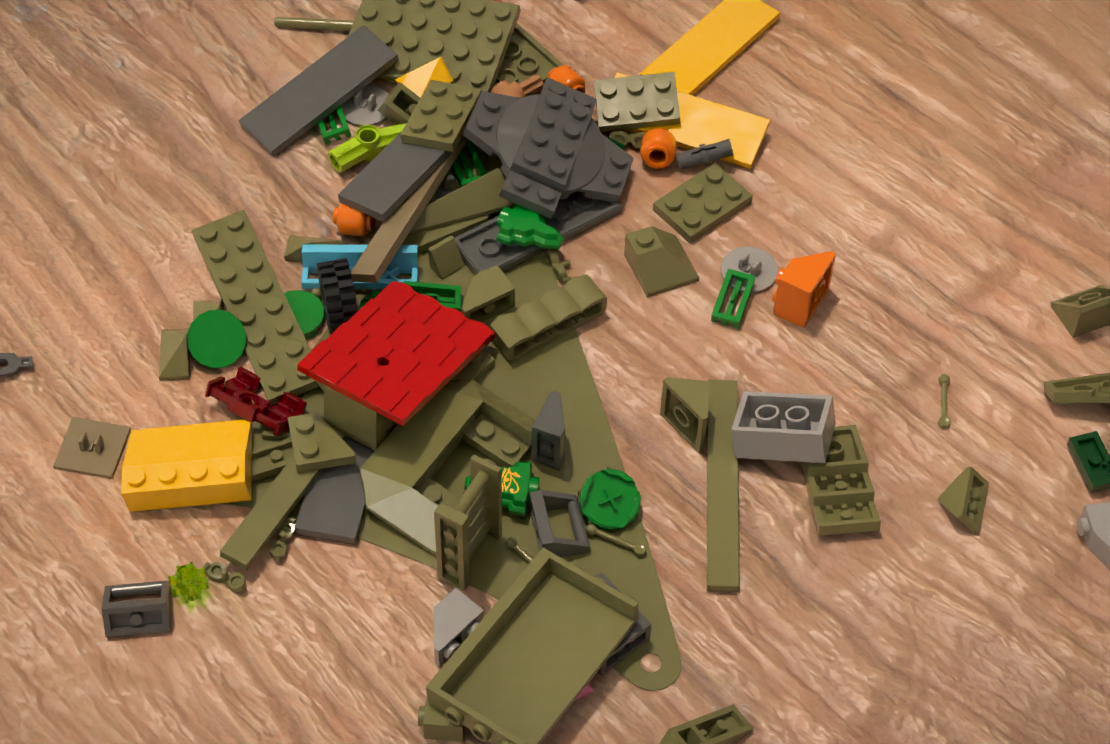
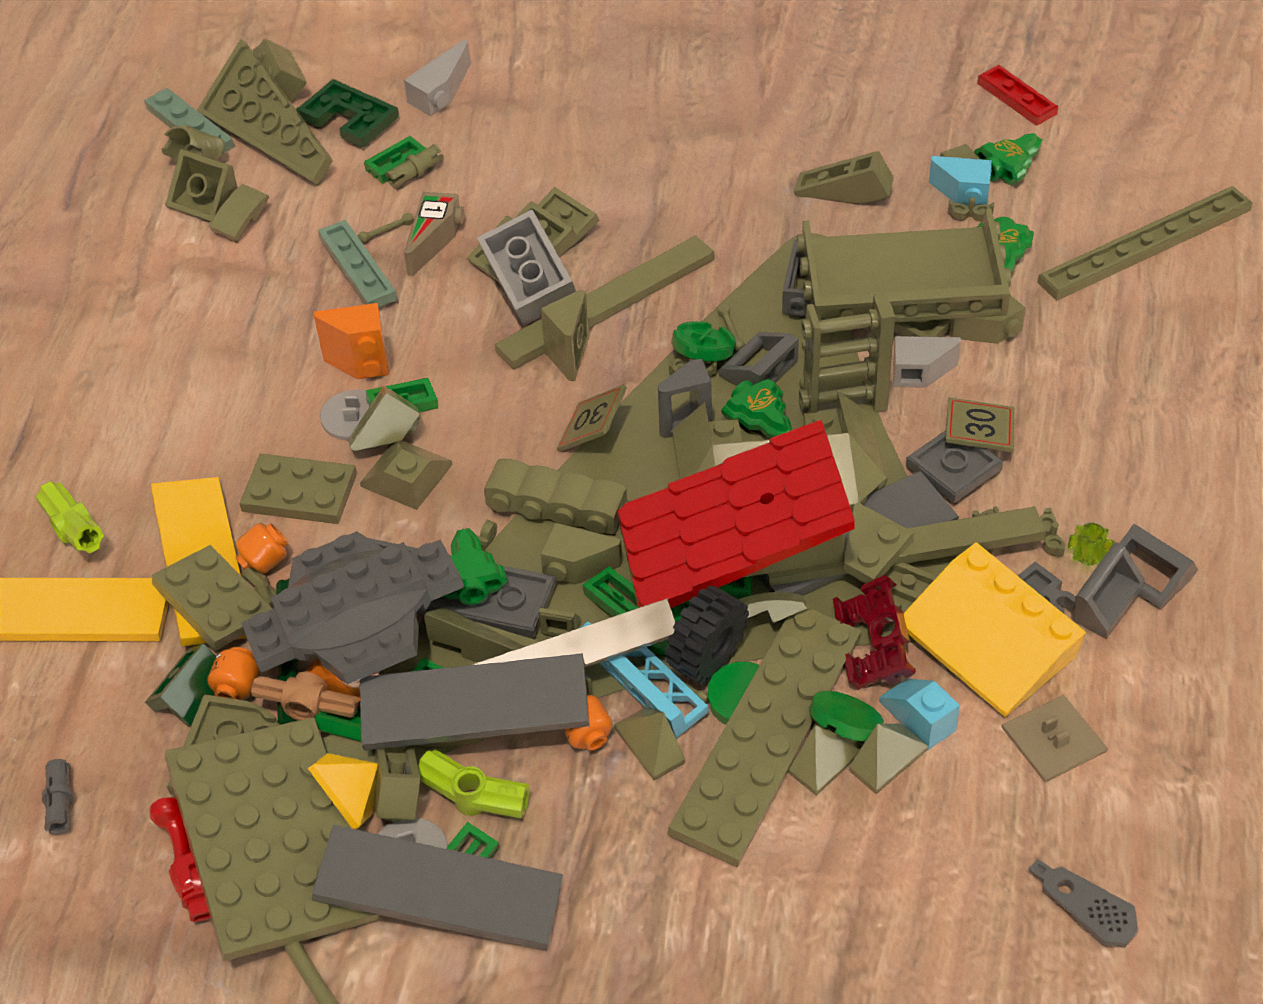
camera: 125 degrees left, 5 degrees down
olive plate [400,80,482,152] -> none
dark grey pin [676,138,734,170] -> none
olive slope [937,466,989,534] -> none
none -> lime piece [35,481,104,553]
none -> panel [145,644,217,727]
none -> olive slope [209,184,269,242]
none -> sand green plate [318,220,397,307]
none -> slope [348,386,420,451]
none -> green tile [364,136,427,184]
none -> olive pin [385,144,444,189]
none -> dark tan slope [404,192,464,276]
none -> olive piece [557,384,627,452]
none -> medium azure slope [879,678,960,750]
none -> dark grey plate [906,430,1003,503]
none -> olive piece [945,397,1015,452]
none -> dark grey plate [1017,561,1075,614]
none -> dark grey tile [1075,542,1145,639]

